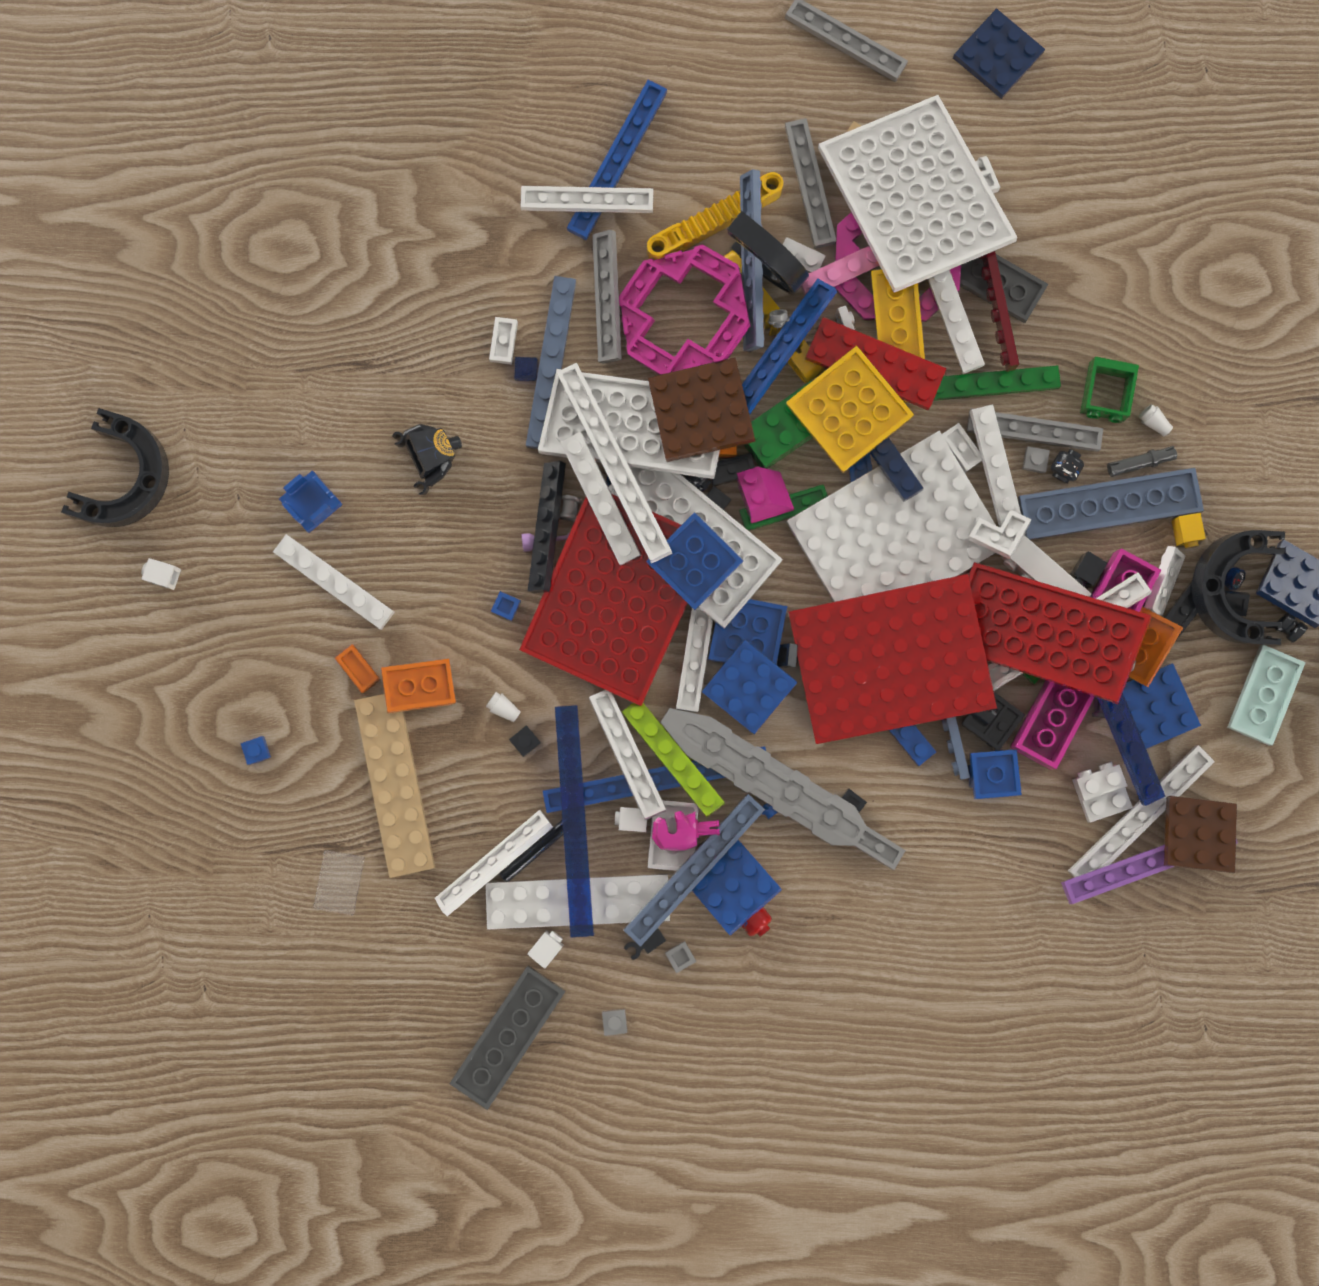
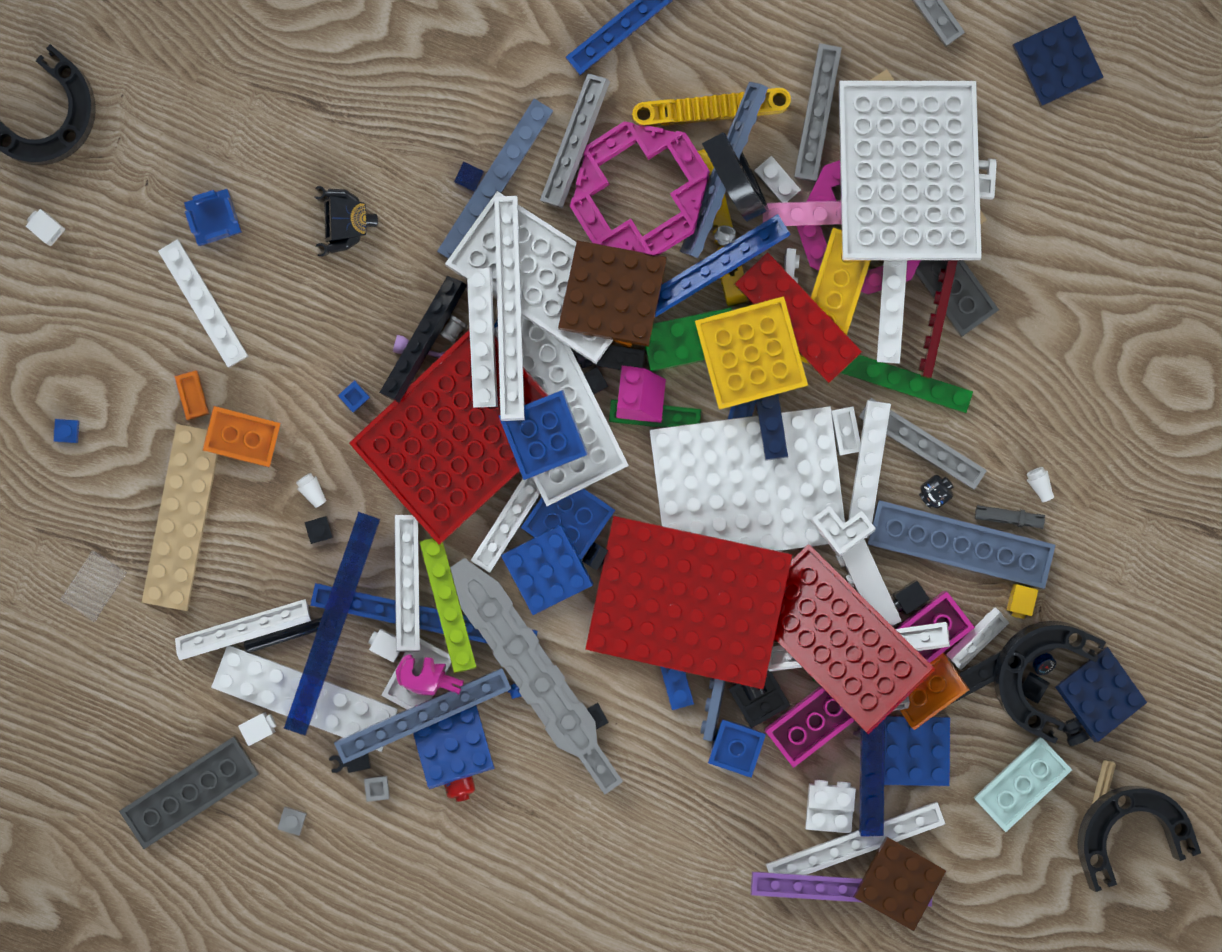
camera: 25 degrees right, 5 degrees up
white plate [489,317,518,365] -> none
white plate [521,186,653,213] -> none
light grey plate [1022,446,1050,474] -> none
green window [1080,356,1139,423] -> none

